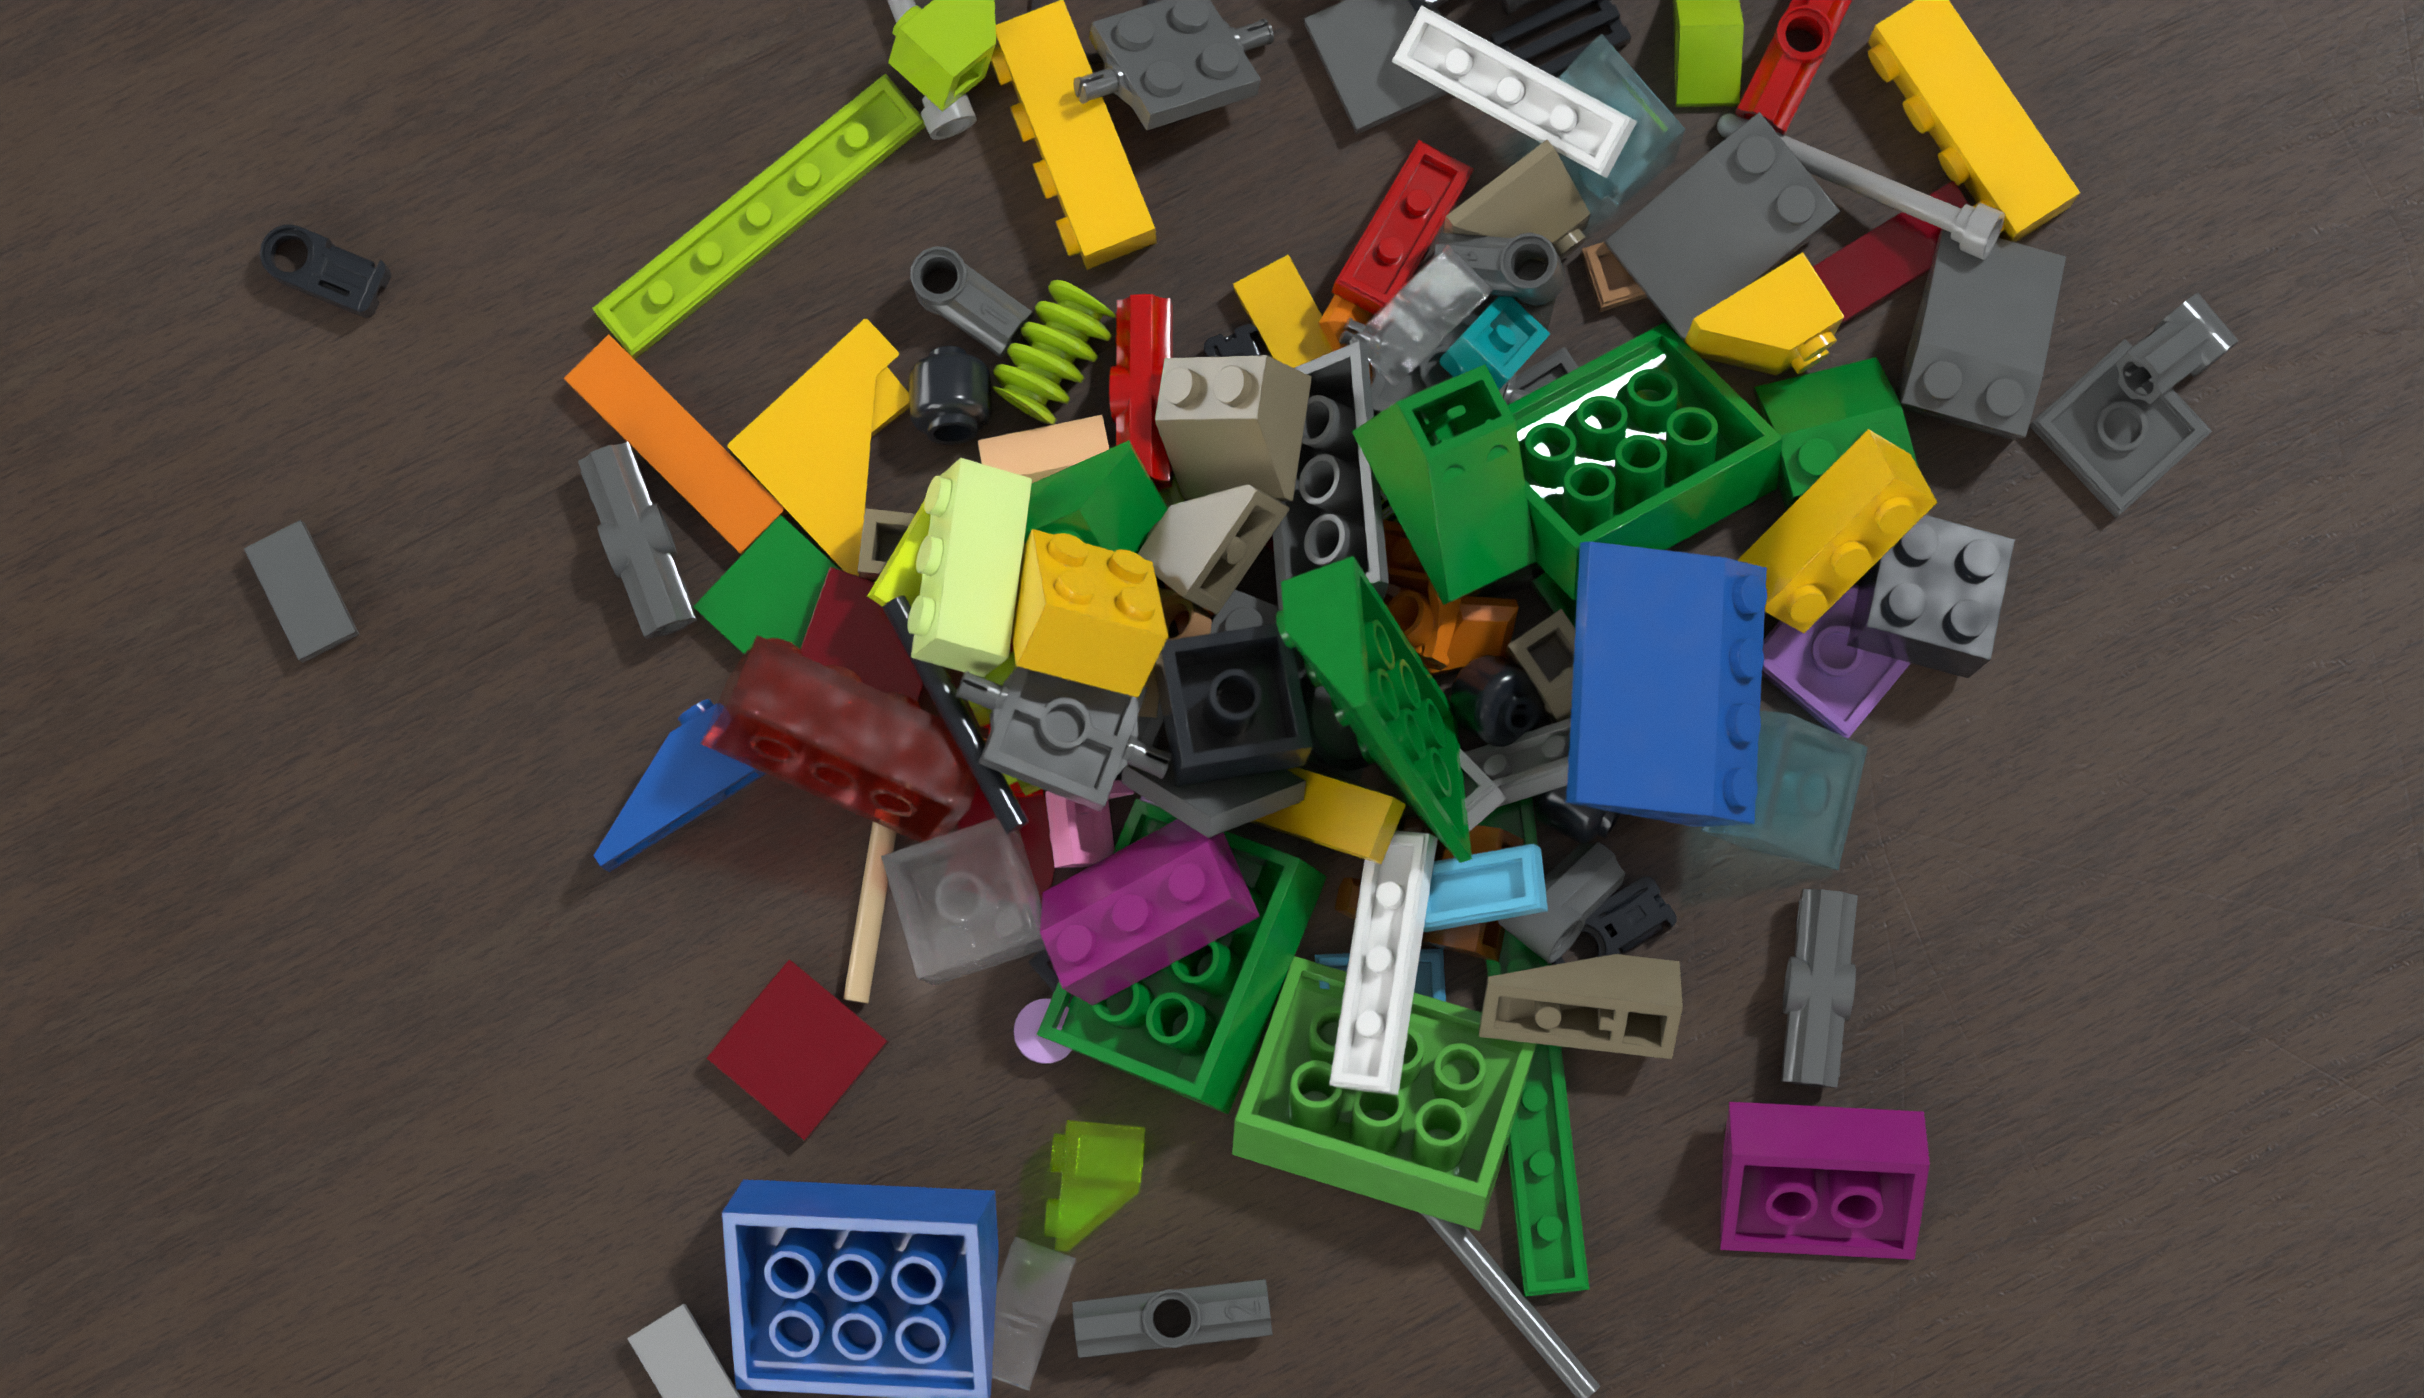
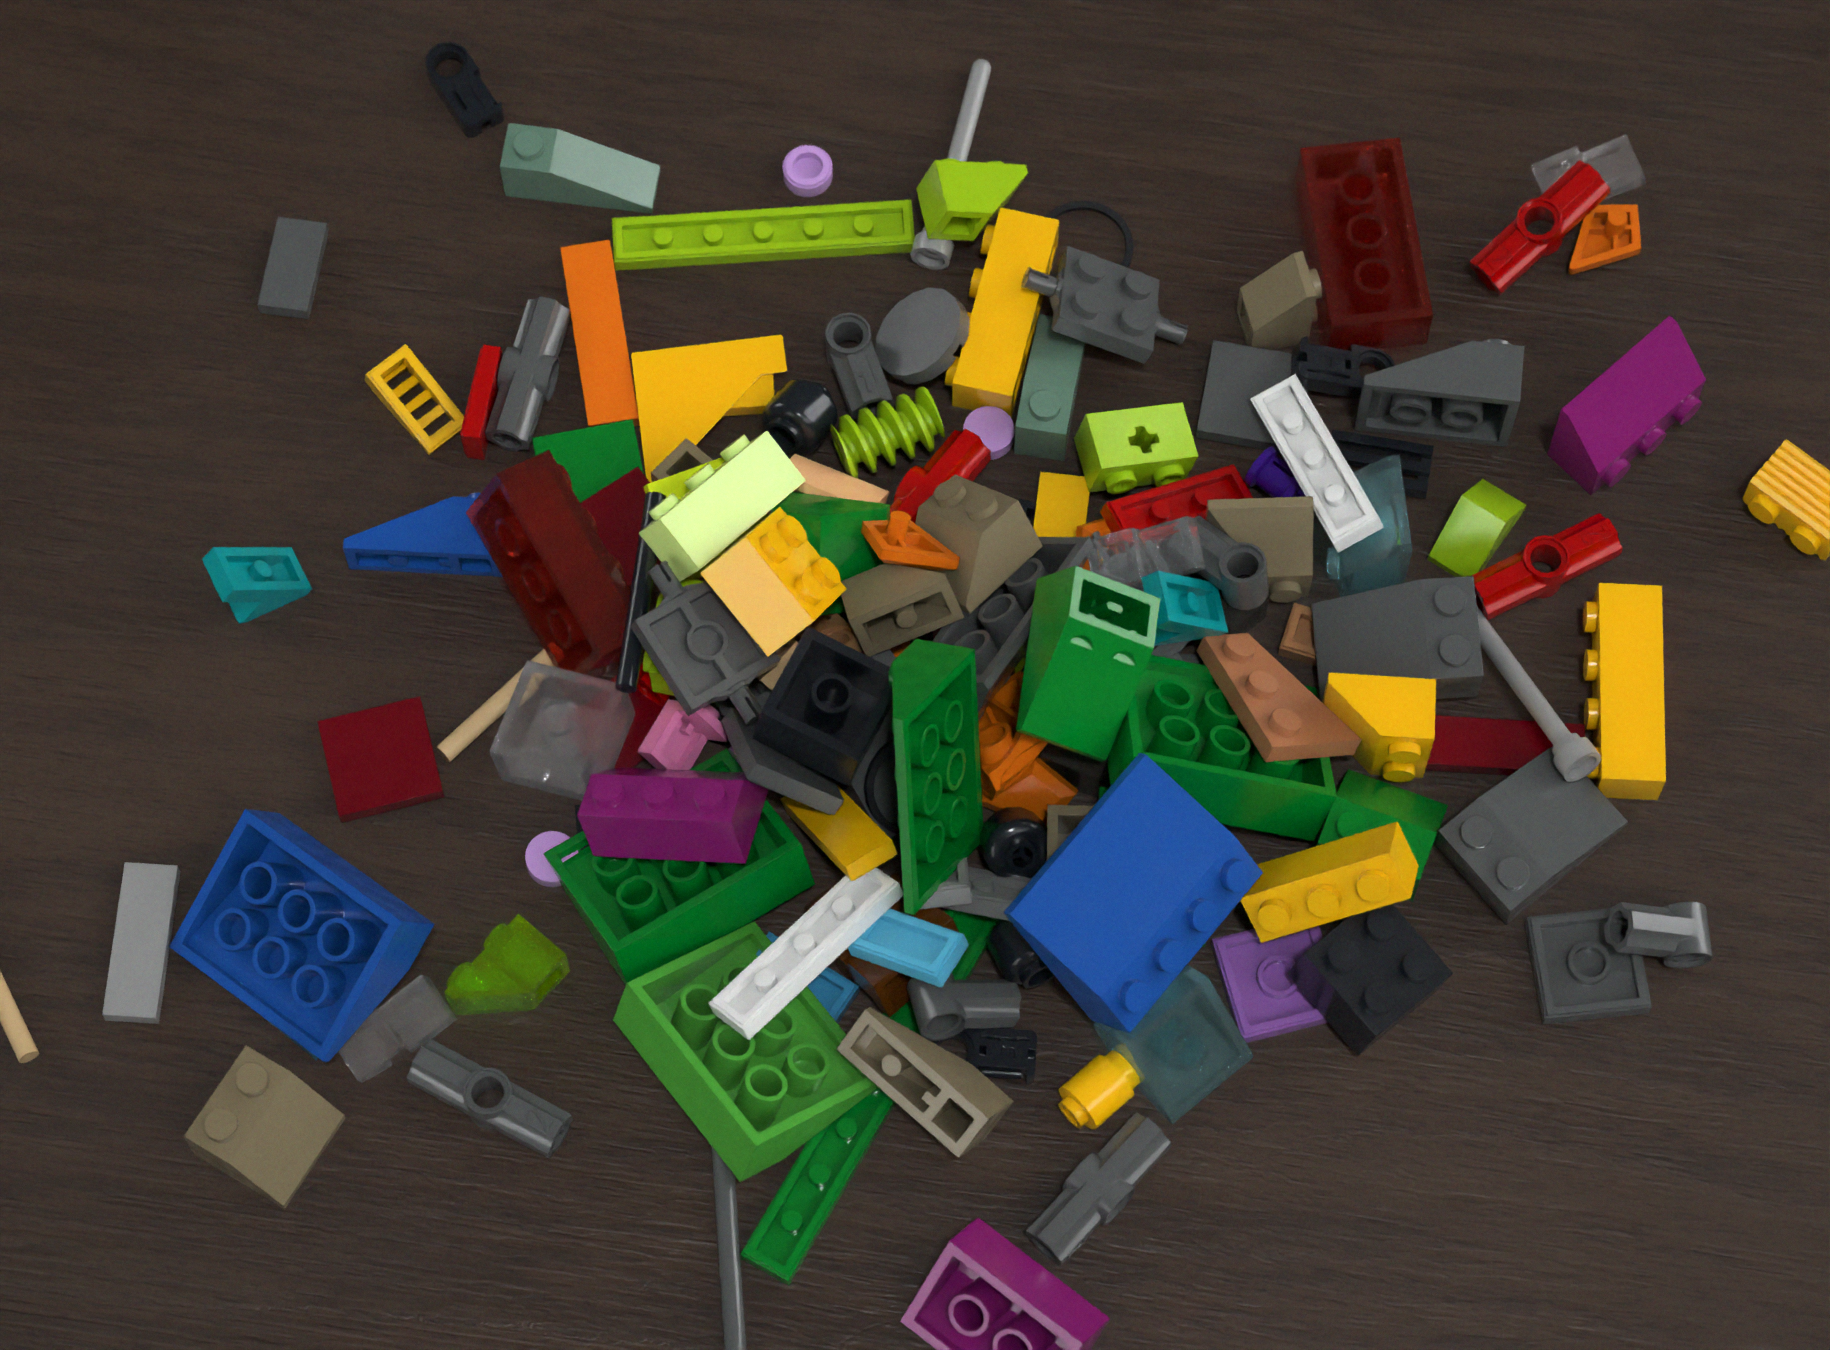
camera: 30 degrees right, 15 degrees down
none -> teal slope [202,547,312,624]
none -> yellow slope [365,344,464,455]
none -> red tile [460,344,503,460]
none -> sand green slope [500,123,661,214]
none -> lavender tile [783,145,833,197]
none -> orange piece [861,510,960,571]
none -> dark grey tile [875,287,970,385]
none -> lavender tile [963,406,1014,460]
none -> sand green slope [1014,314,1086,461]
none -> yellow brick [1058,1050,1140,1130]
none -> lime brick [1074,402,1199,494]
none -> nougat wing [1197,633,1362,762]
none -> dark purple bush [1244,446,1304,498]

